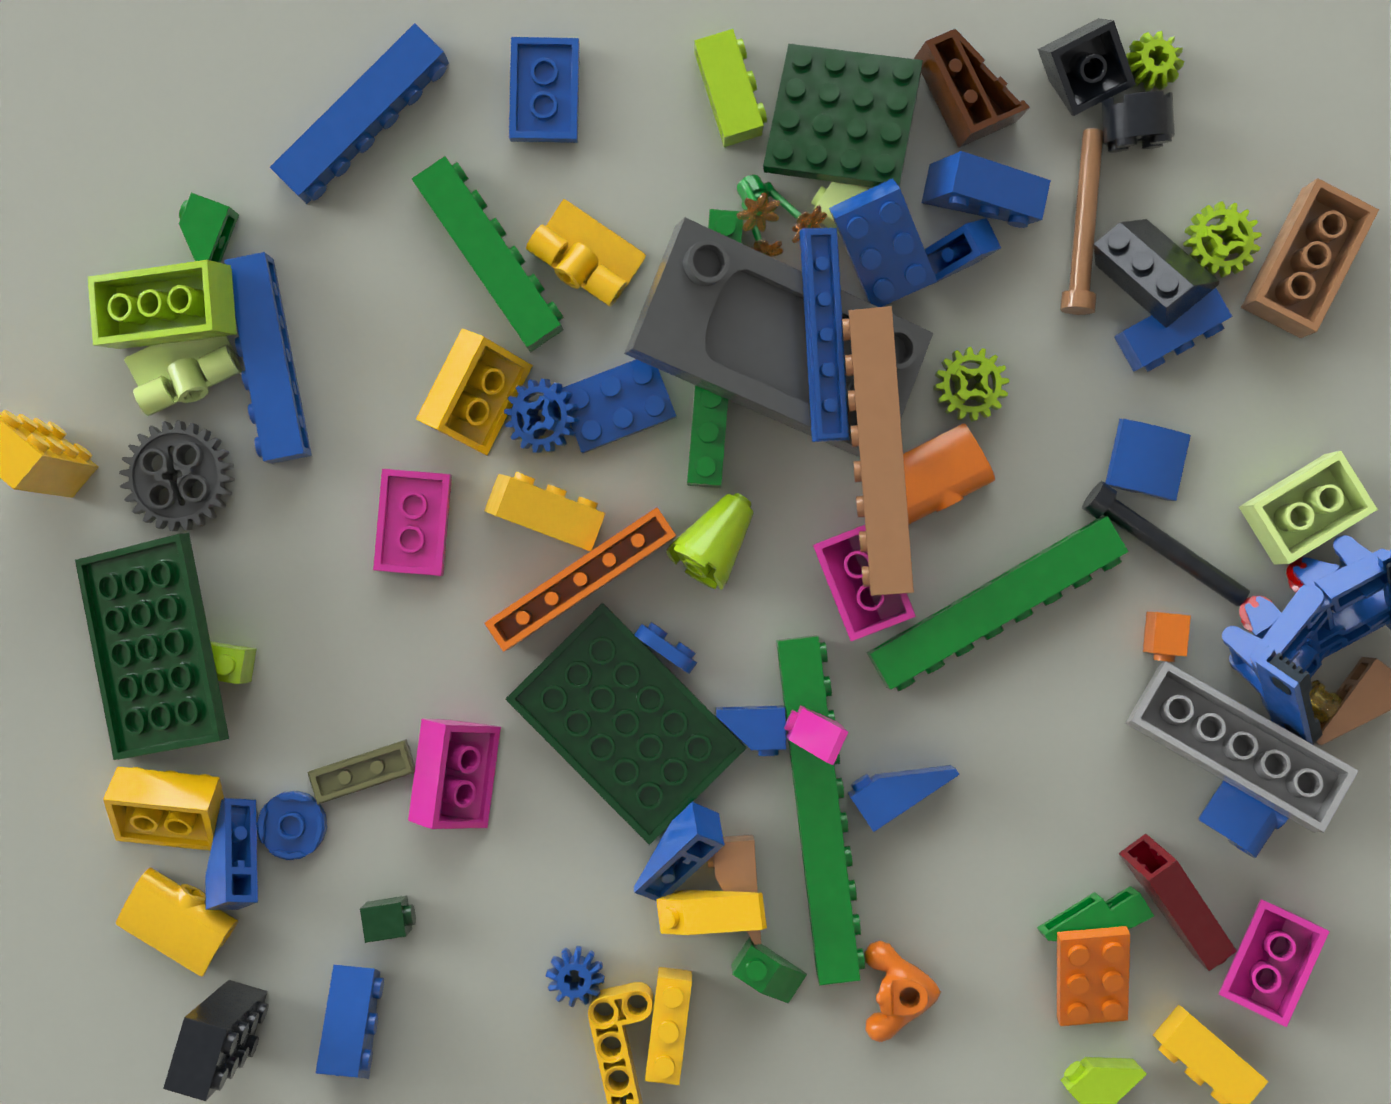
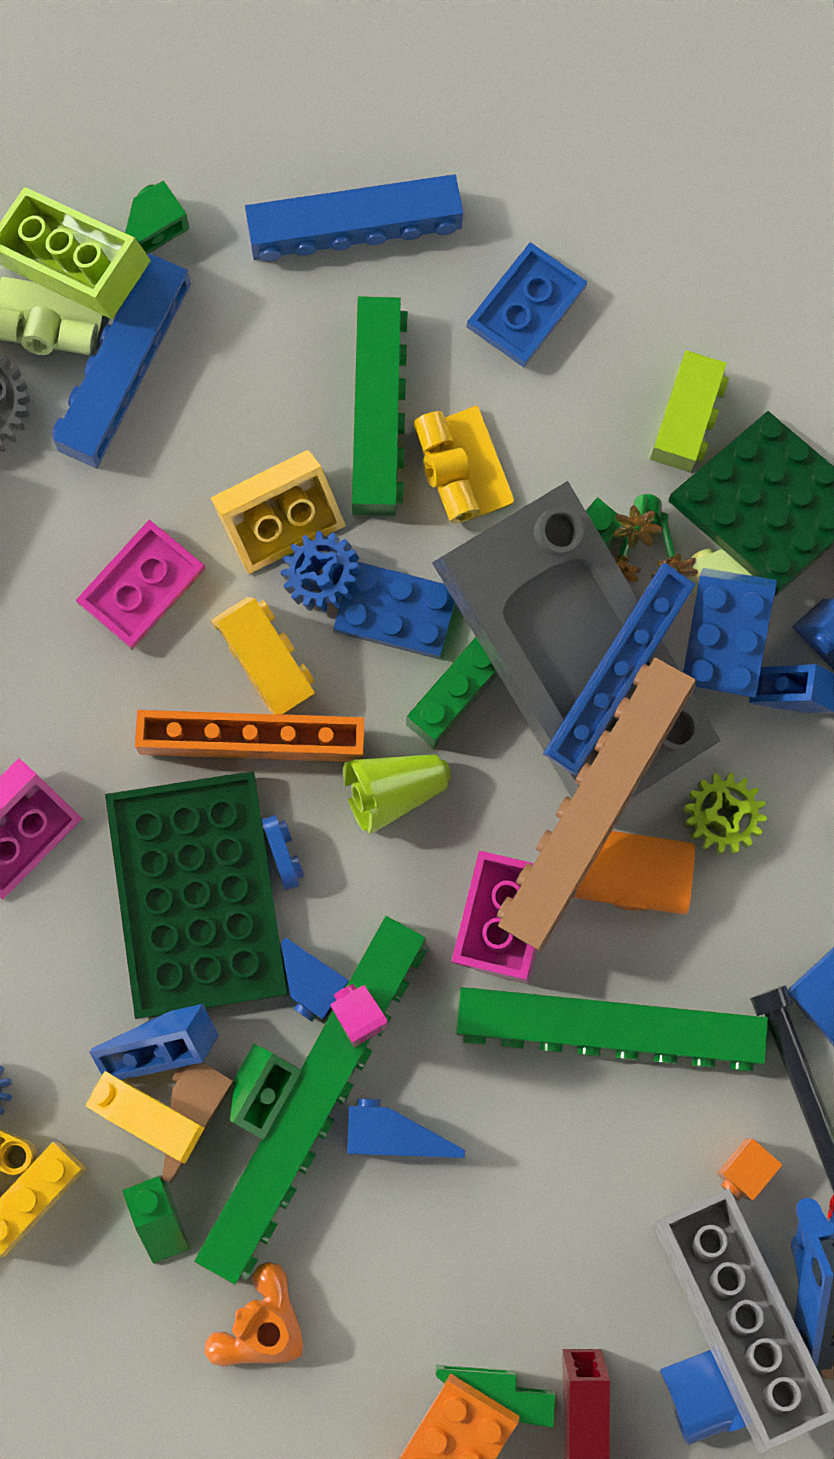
camera: 30 degrees right, 10 degrees down
none -> green slope [230,1043,302,1140]

